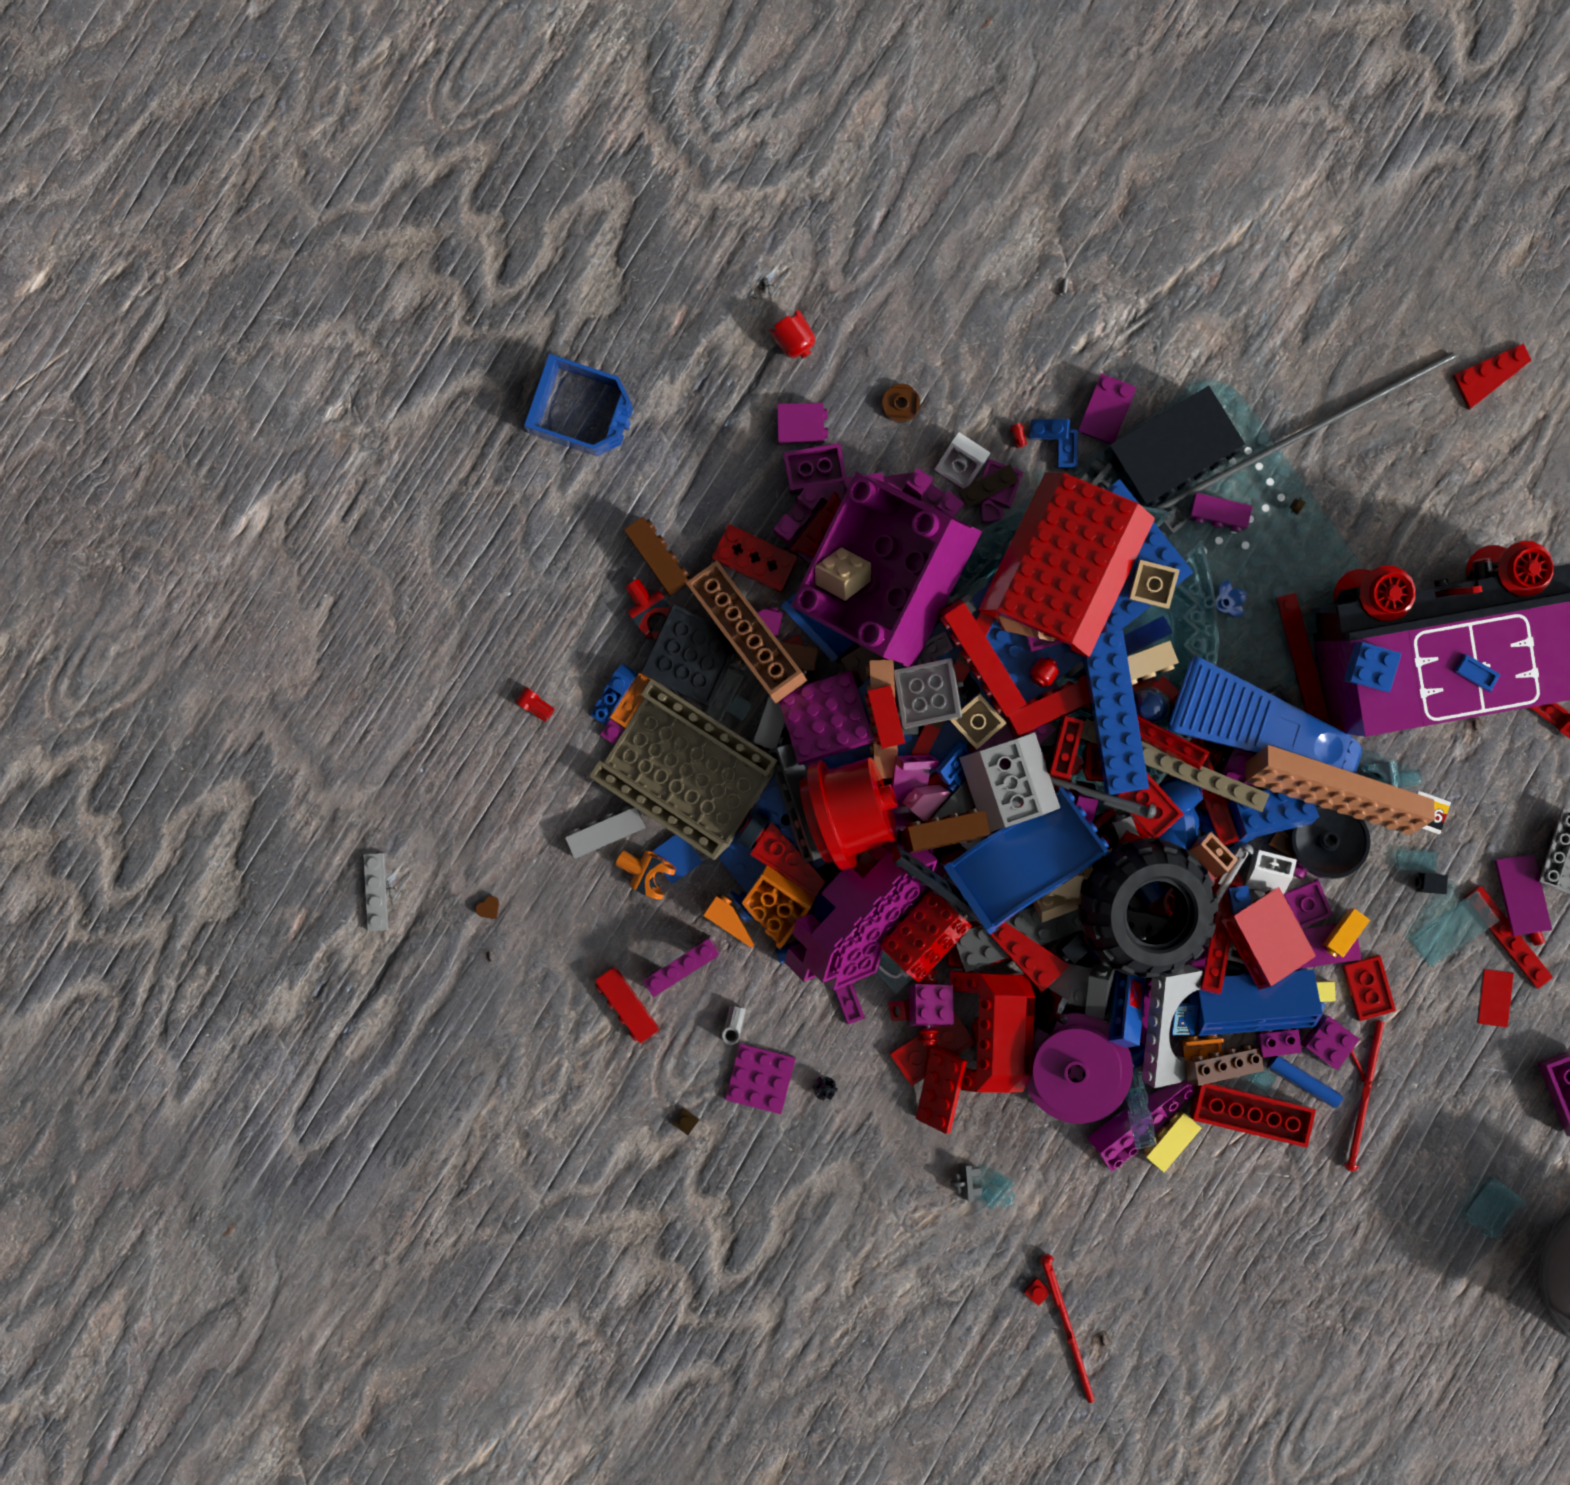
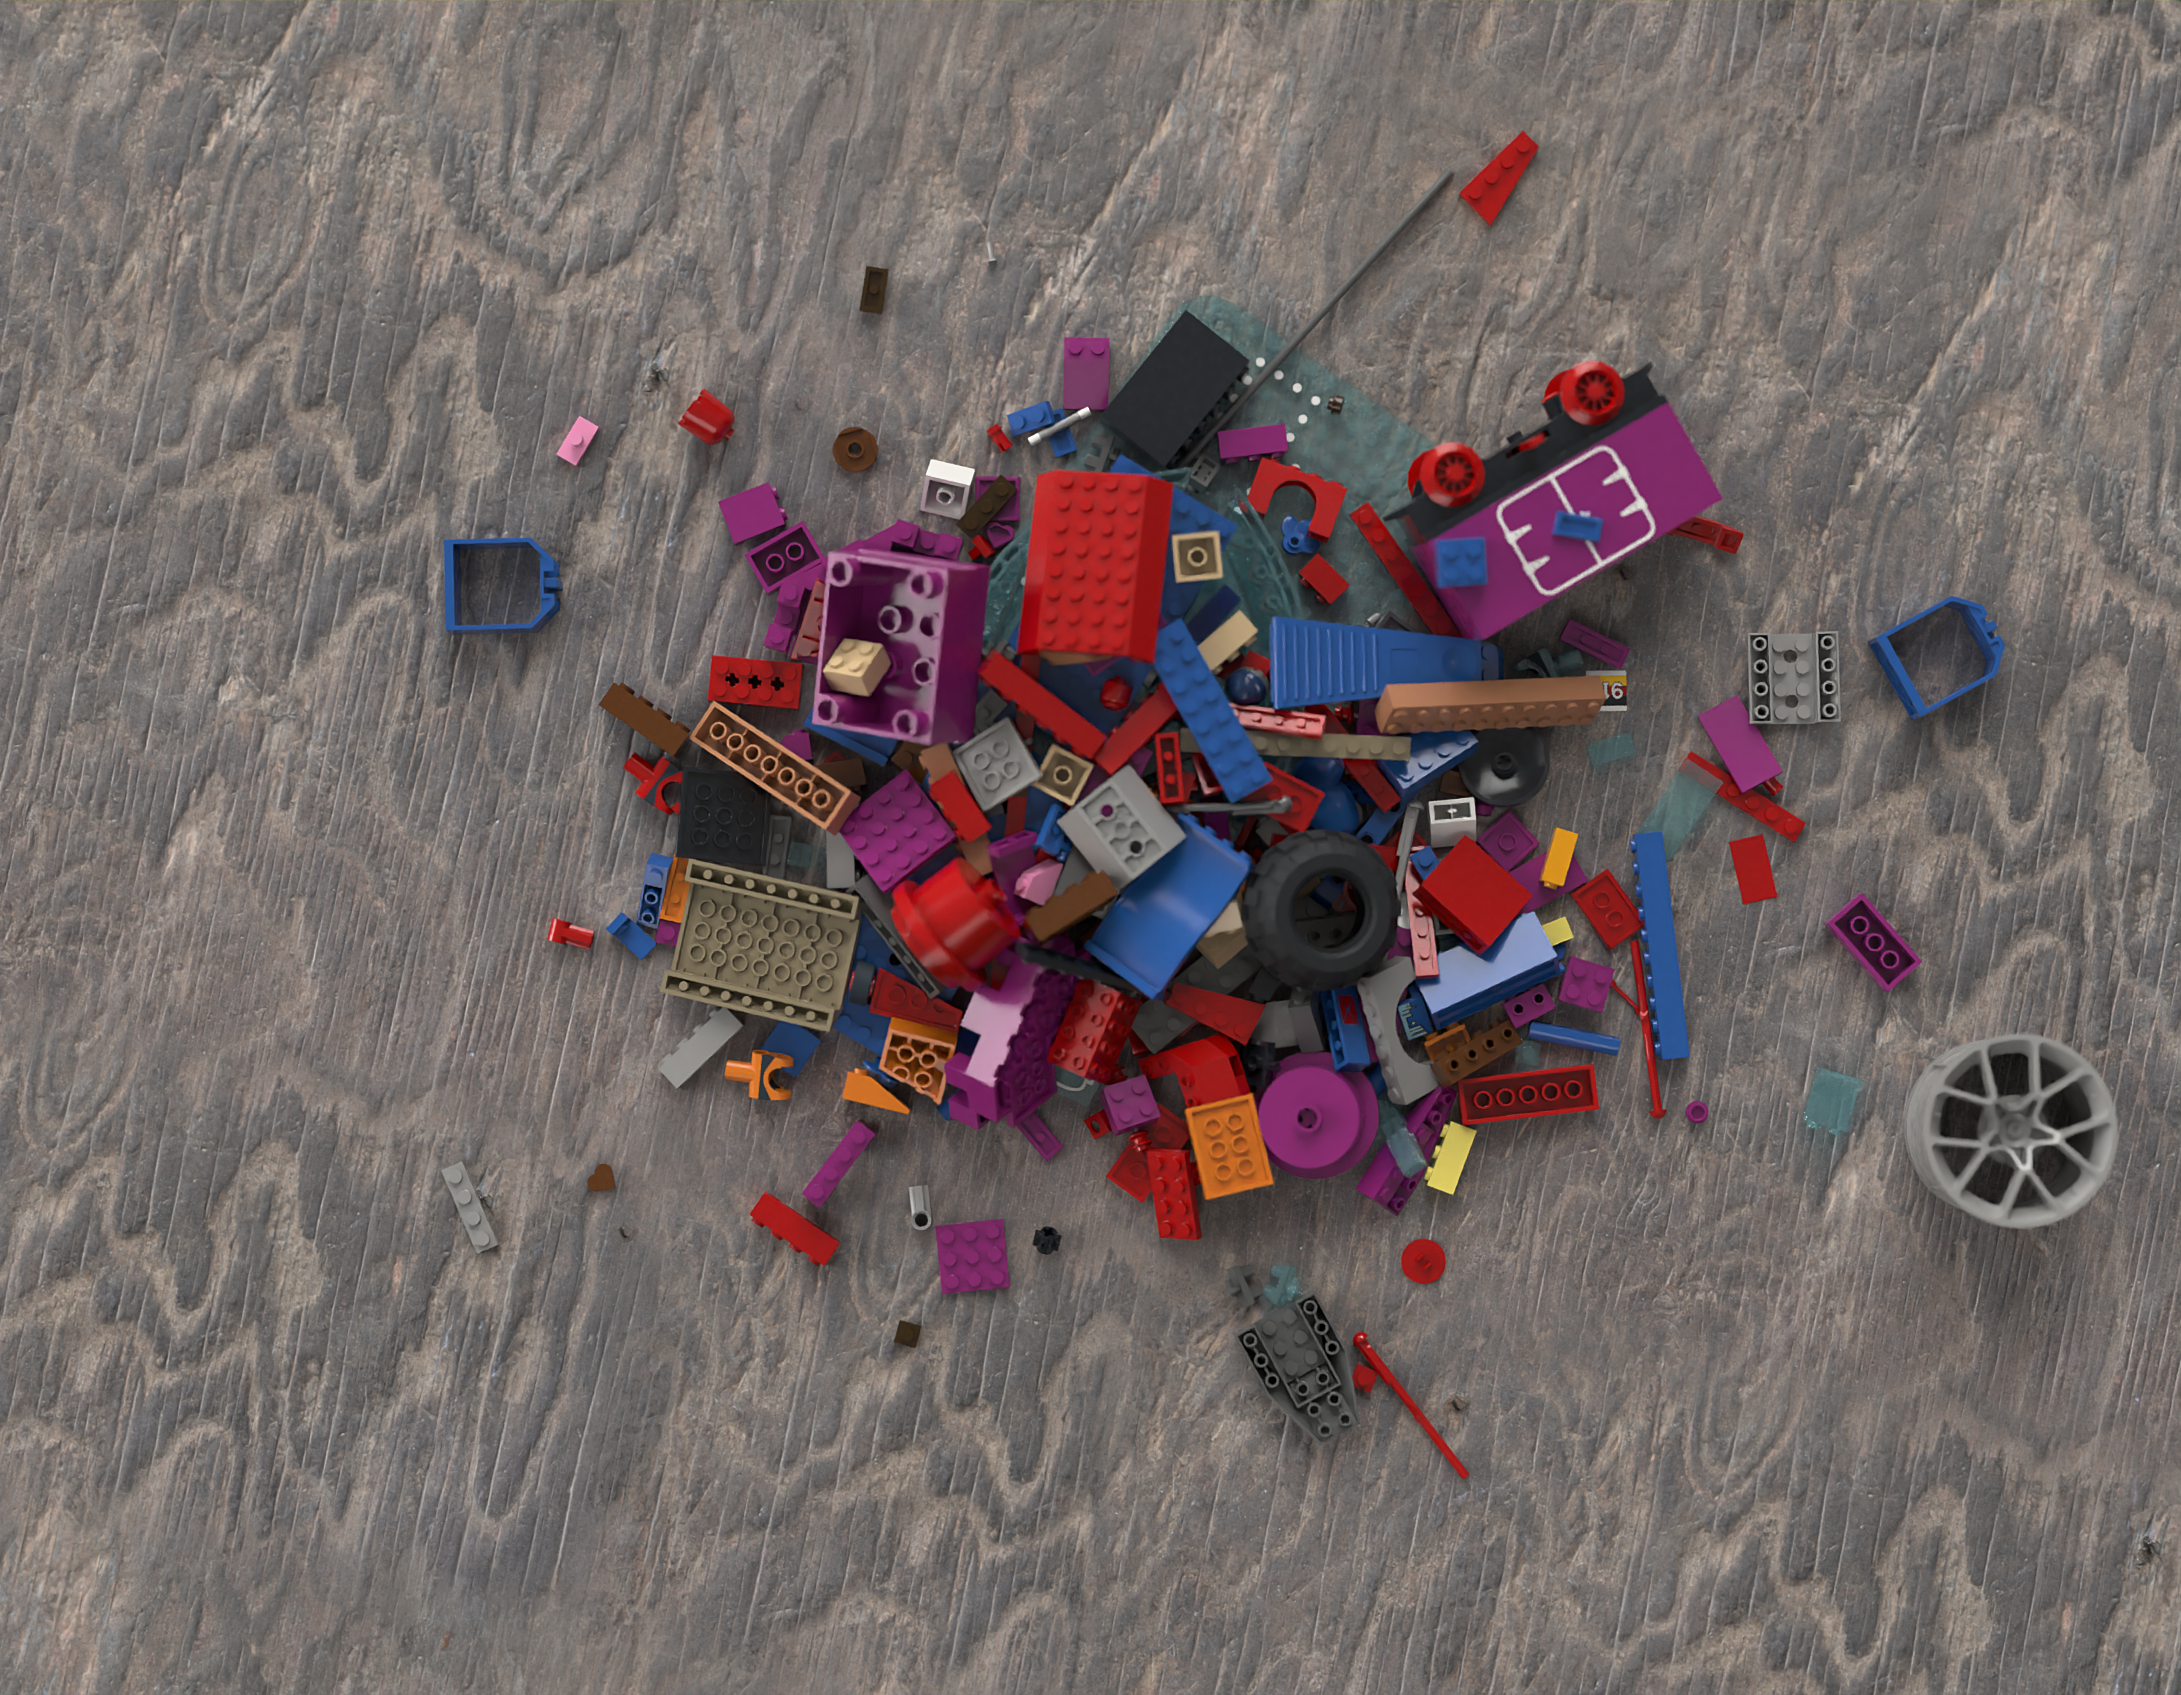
camera: 20 degrees left, 0 degrees up
nougat brick [1188,832,1238,878] -> none
black brick [1415,873,1448,895] -> none
none -> bright pink tile [557,416,600,467]
none -> blue bracket [606,912,656,959]
none -> dark brown plate [859,266,889,315]
none -> red tile [968,535,996,560]
none -> light grey bar [1028,407,1092,446]
none -> orange plate [1185,1094,1274,1200]
none -> dark grey wedge [1234,1290,1361,1446]
none -> red arch [1242,457,1347,544]
none -> red brick [1298,554,1350,607]
none -> red piece [1401,1238,1446,1284]
none -> magenta plate [1559,619,1630,670]
none -> blue brick [1629,831,1690,1060]
none -> magenta plate [1685,1101,1709,1124]

